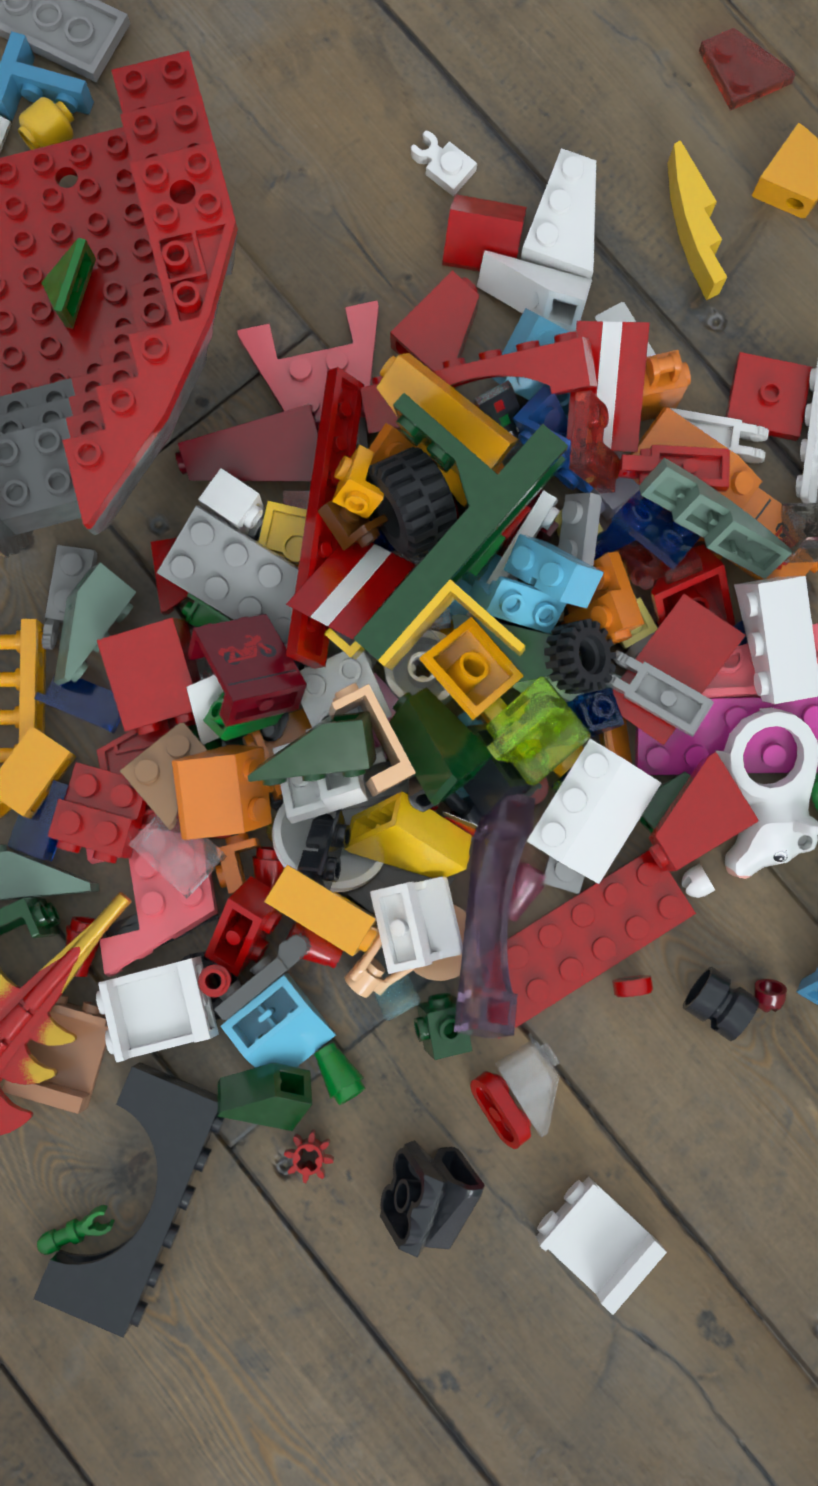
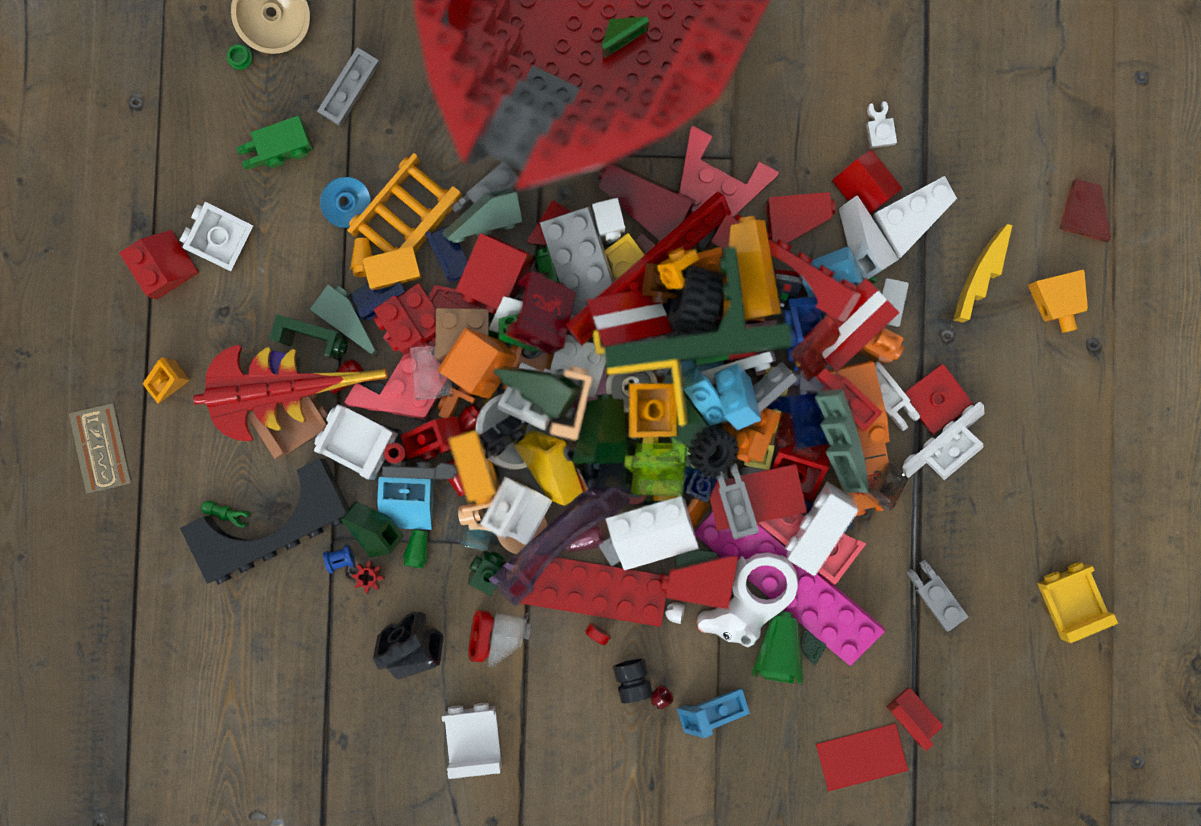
camera: 35 degrees right, 5 degrees up
none -> blue bush [323,544,356,574]

